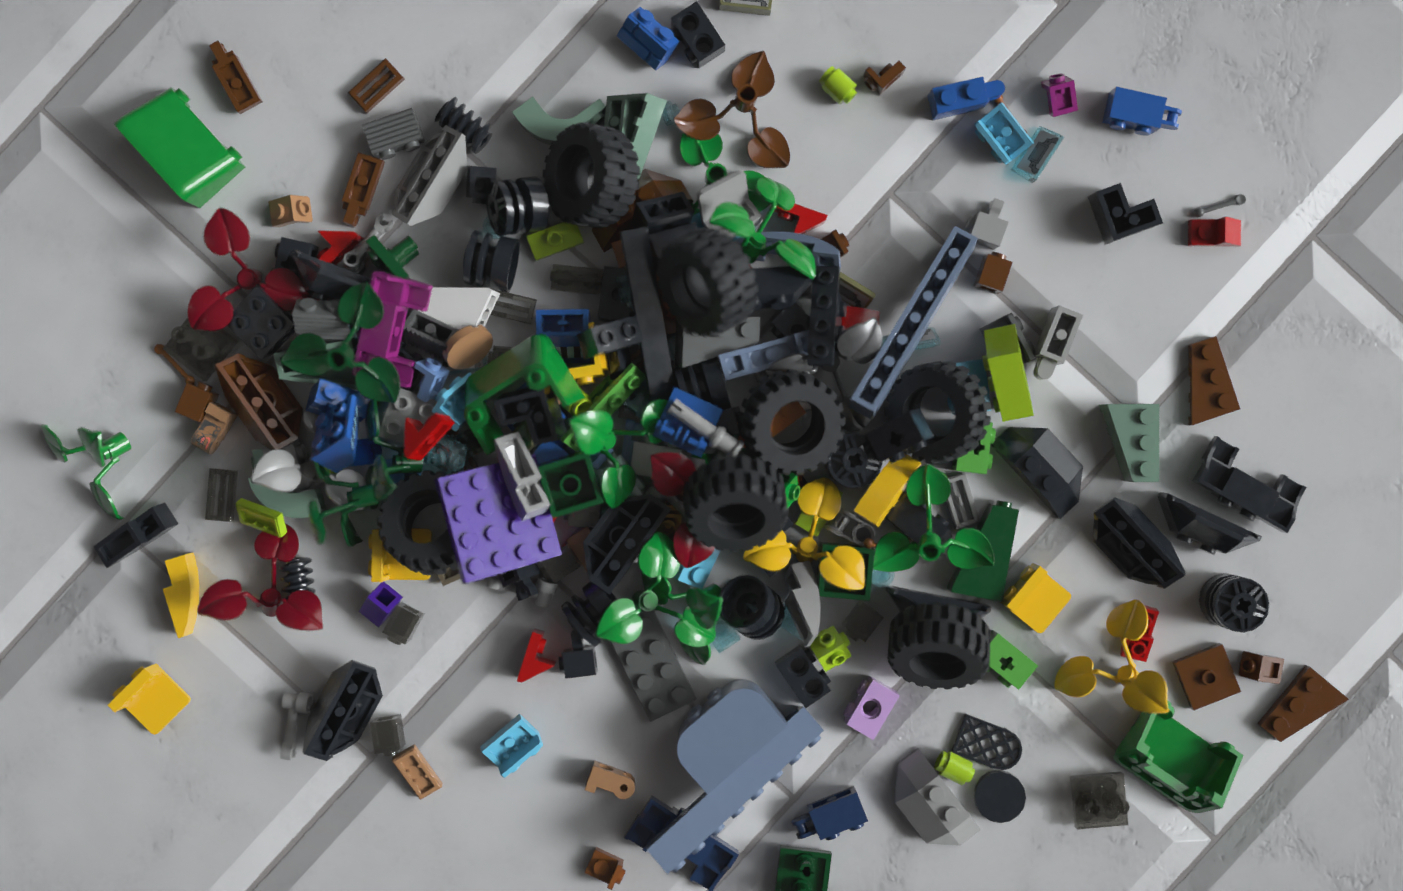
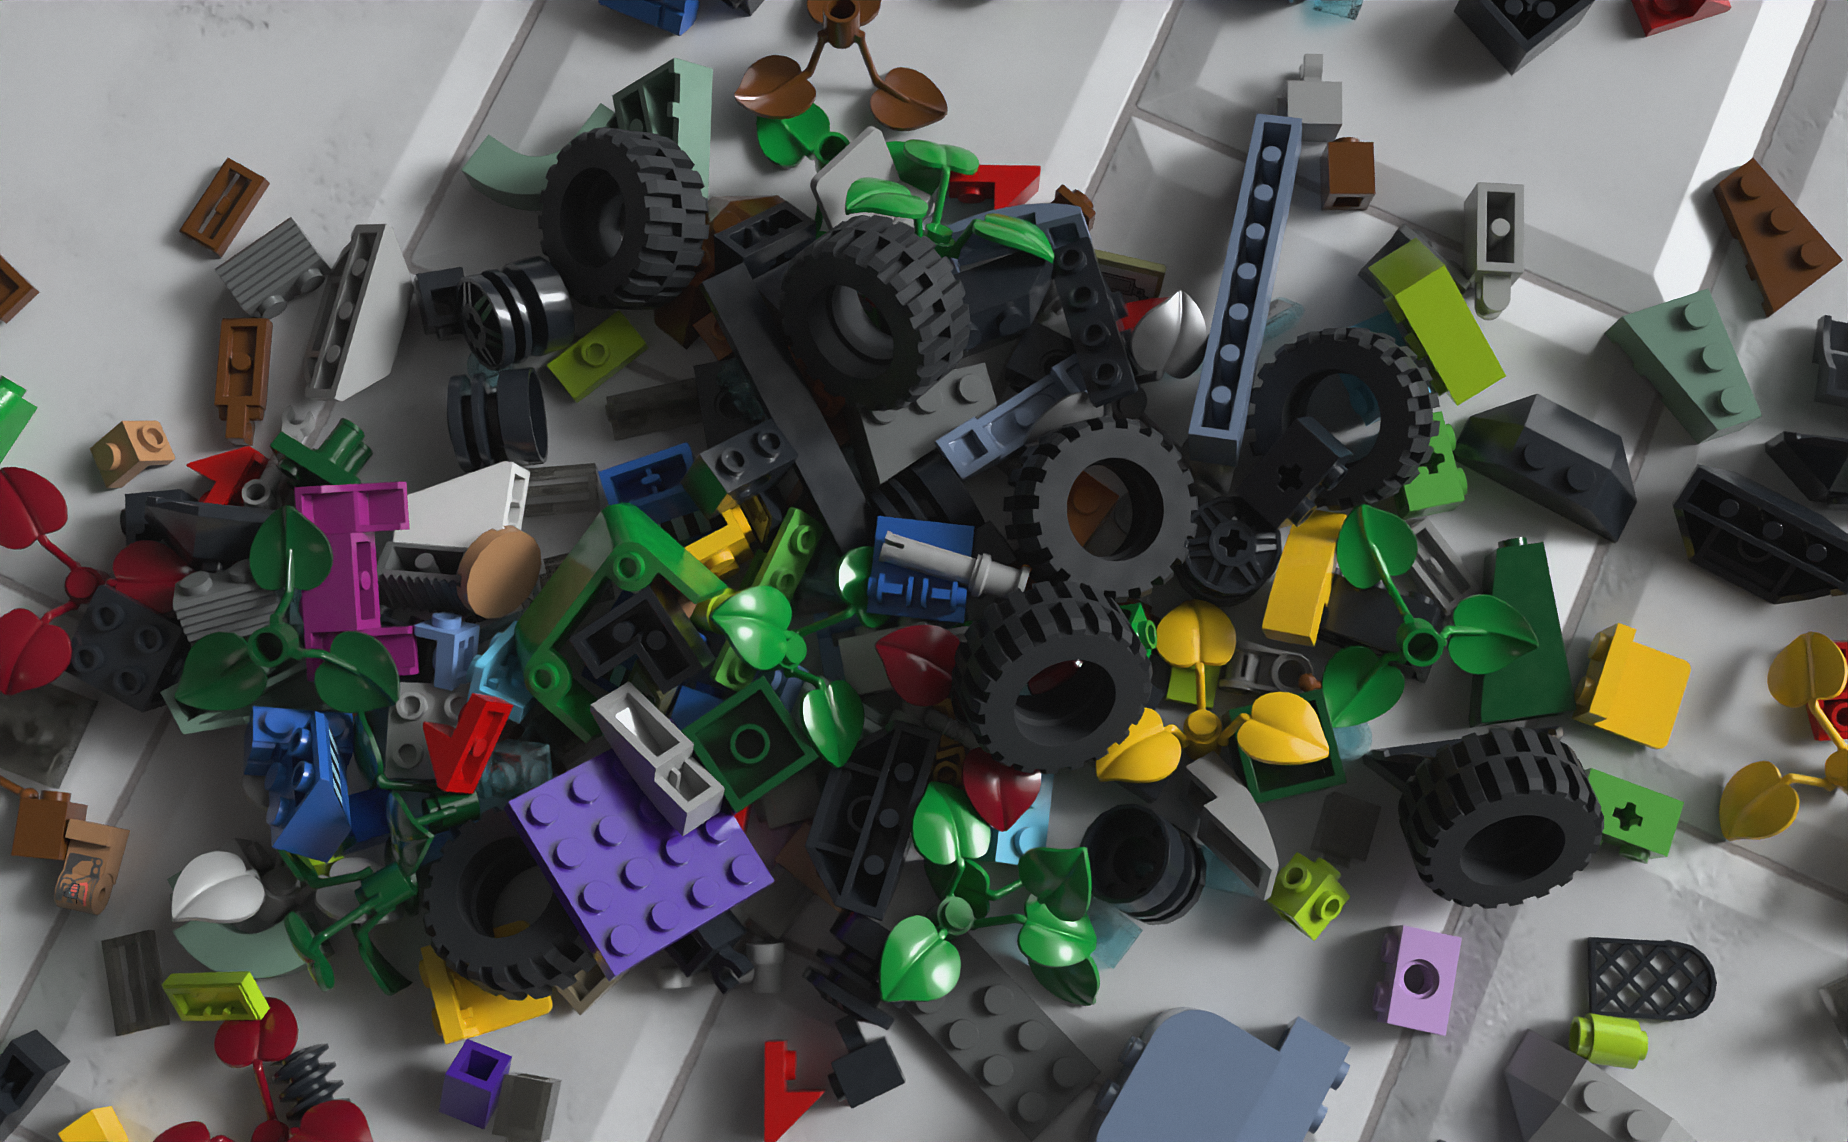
camera: 15 degrees left, 10 degrees down
reddish brown wedge [215,353,303,451] -> none
black piece [435,97,492,154] -> none
clear light blue plate [662,100,680,126] -> none
black brick [775,645,831,708] -> none
black tile [974,770,1026,823] -> none

